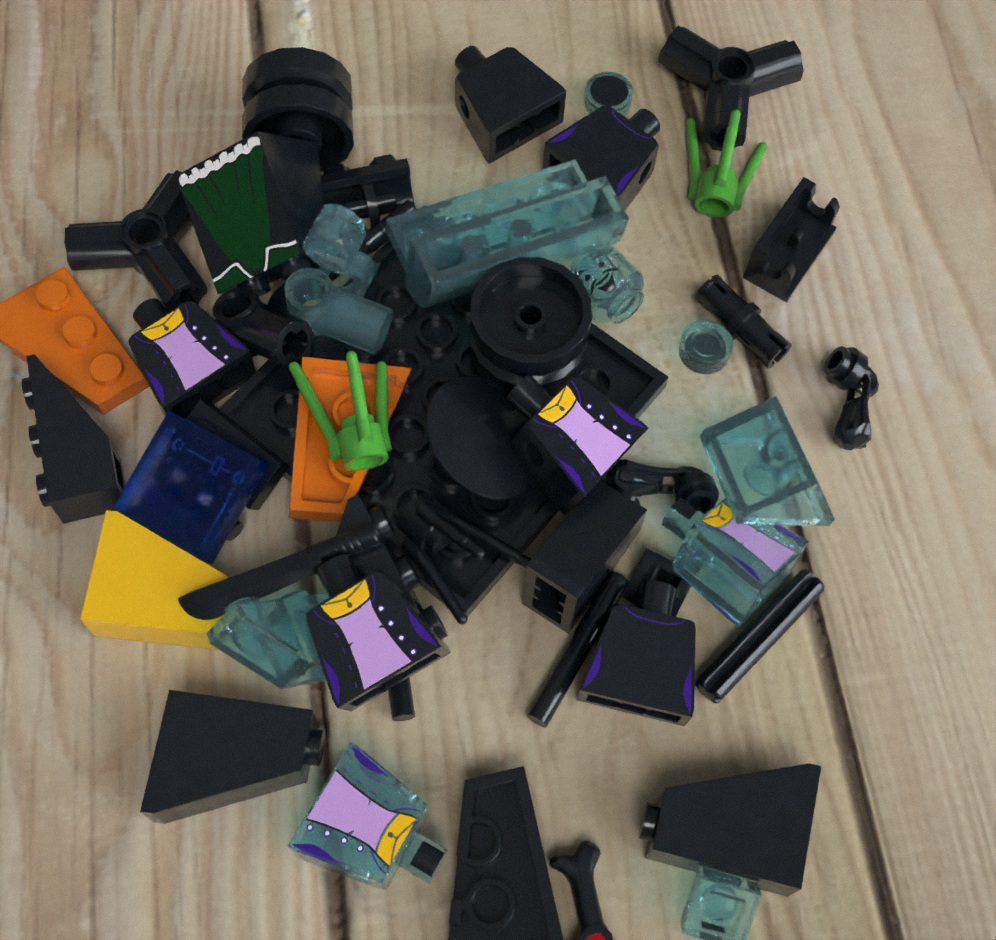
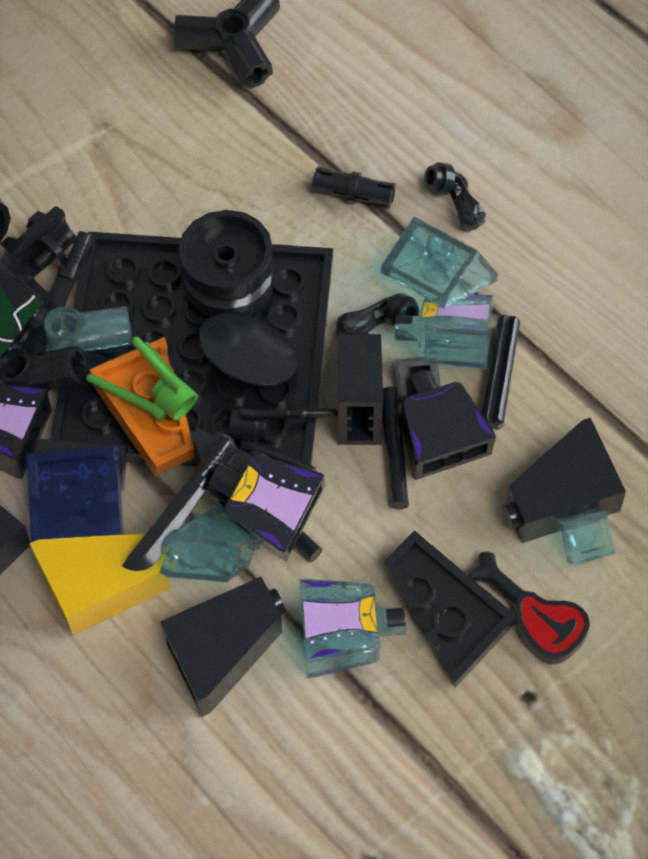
camera: 30 degrees left, 5 degrees down
clear light blue leg [303,204,381,304] -> none
clear light blue brick [385,160,629,308] -> none
black torso [455,46,566,164] -> none
black torso [506,374,648,515] -> none
black torso [542,106,660,226] -> none
clear light blue head [570,246,644,324] -> none
tile [584,72,633,116] -> none
clear light blue tile [679,320,733,374] -> none
bright green plant [686,109,767,218] -> none
black hinge [743,177,840,303] -> none

